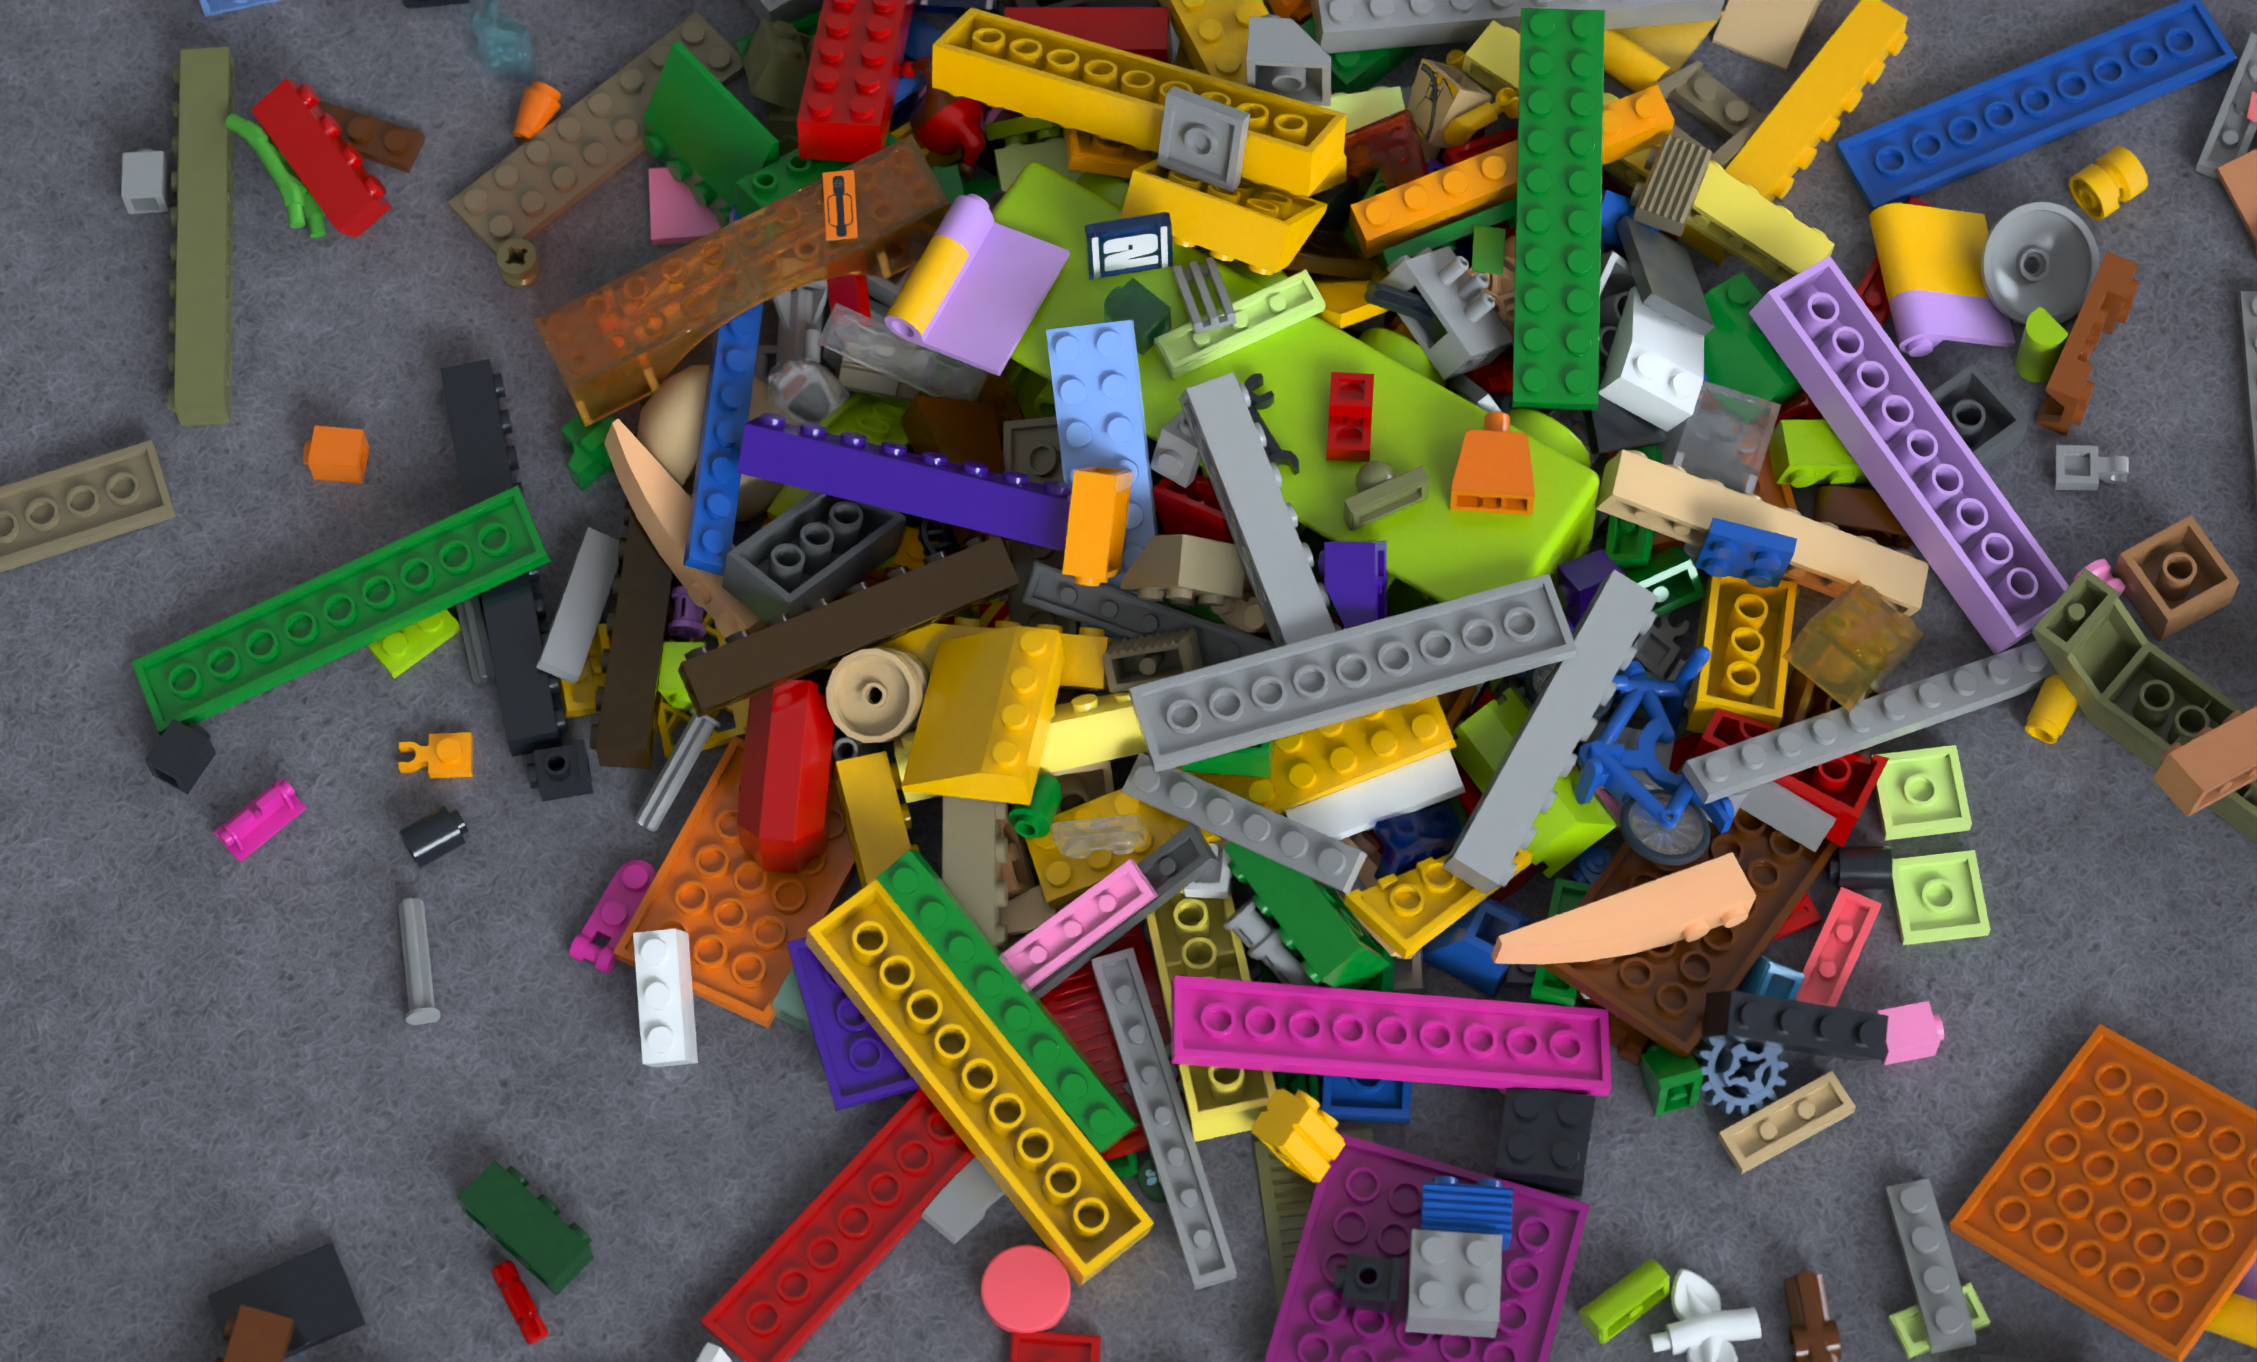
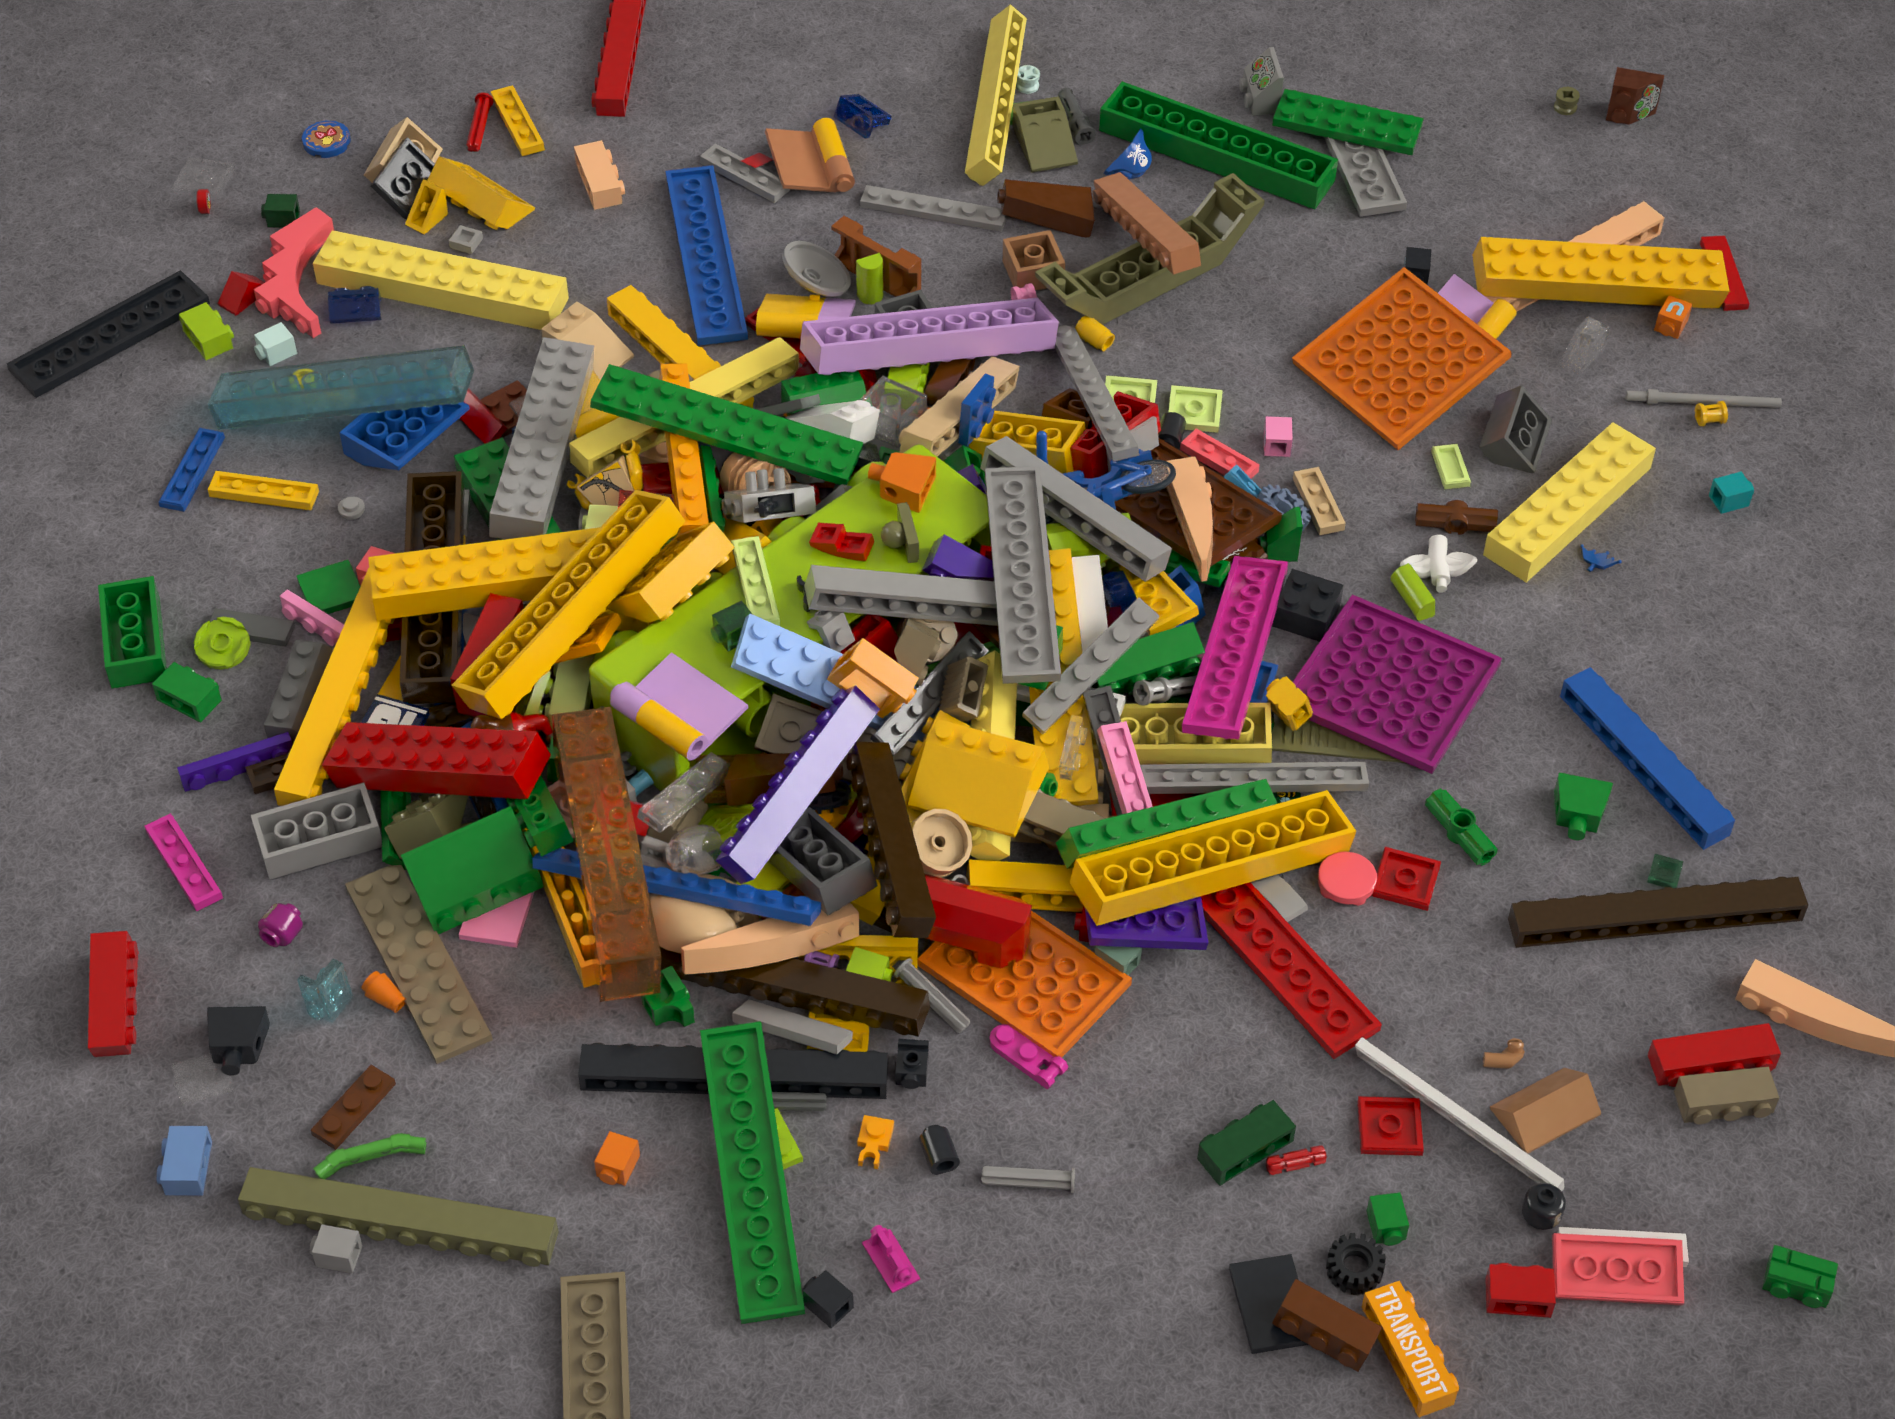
camera: 80 degrees left, 15 degrees down
red brick [251,78,392,238] -> none
olive wheel [496,238,541,288] -> none
white brick [633,928,698,1067] -> none
orange sticker [822,170,858,241] -> none
tile [1084,212,1173,280] -> none
light grey plate [1157,86,1250,192] -> none
light grey tile [1172,257,1237,334] -> none
light grey slope [1246,14,1331,106] -> none
black brick [1334,1254,1402,1314] -> none
light grey brick [1405,1229,1502,1338] -> none
blue brick [1419,1176,1513,1251] -> none
bright green sticker [1472,225,1505,275] -> none
dark tan brick [1630,135,1712,237] -> none
black brick [1702,991,1888,1061] -> none
clear yellow brick [1782,580,1924,712] -> none
light grey plate [1885,1178,1976,1354] -> none
light grey plate [2054,445,2129,491] -> none
yellow wheel [2068,145,2148,221] -> none

